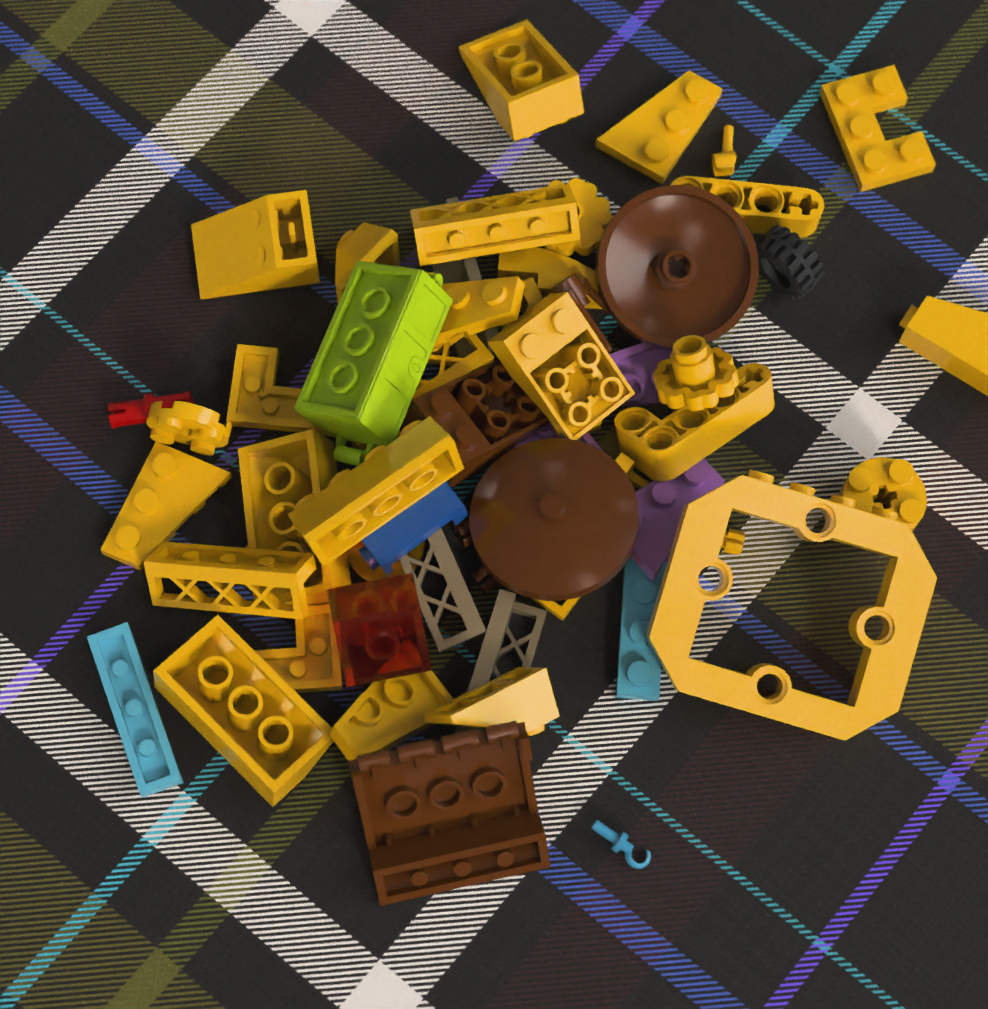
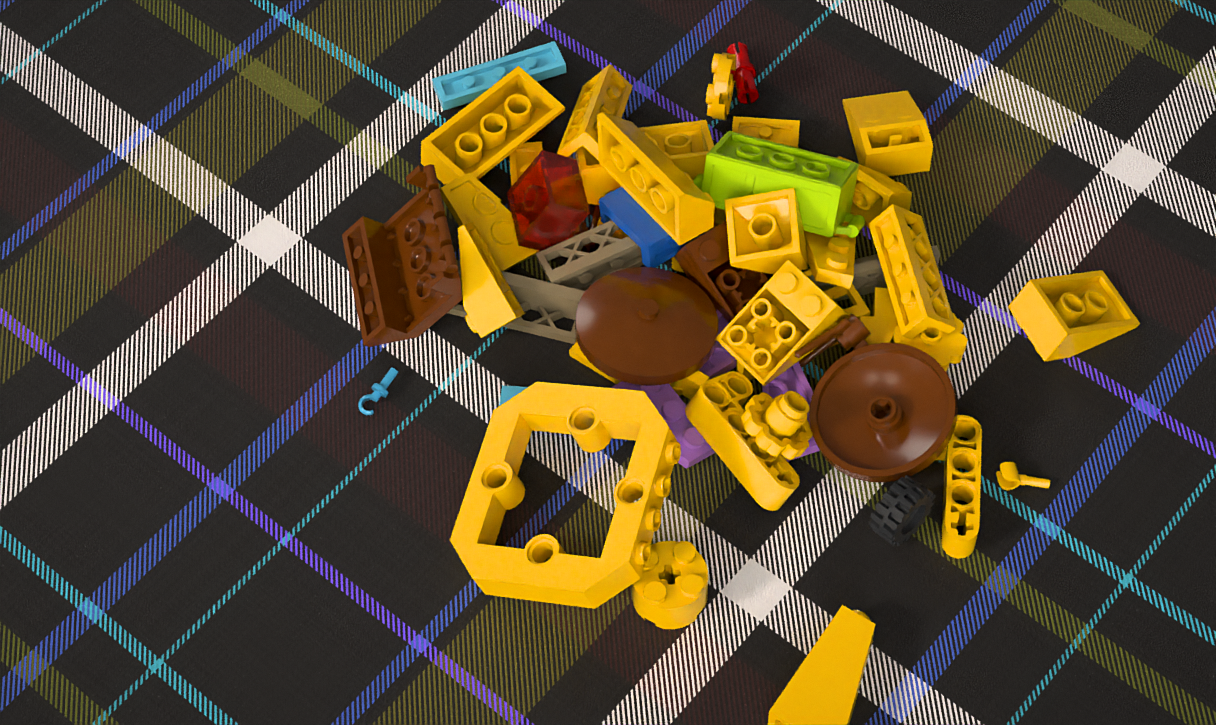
camera: 95 degrees right, 15 degrees down
yellow wing [100,442,232,570] -> none
yellow wing [595,70,722,184] -> none
yellow plate [819,65,936,192] -> none
none -> yellow slope [725,188,808,275]

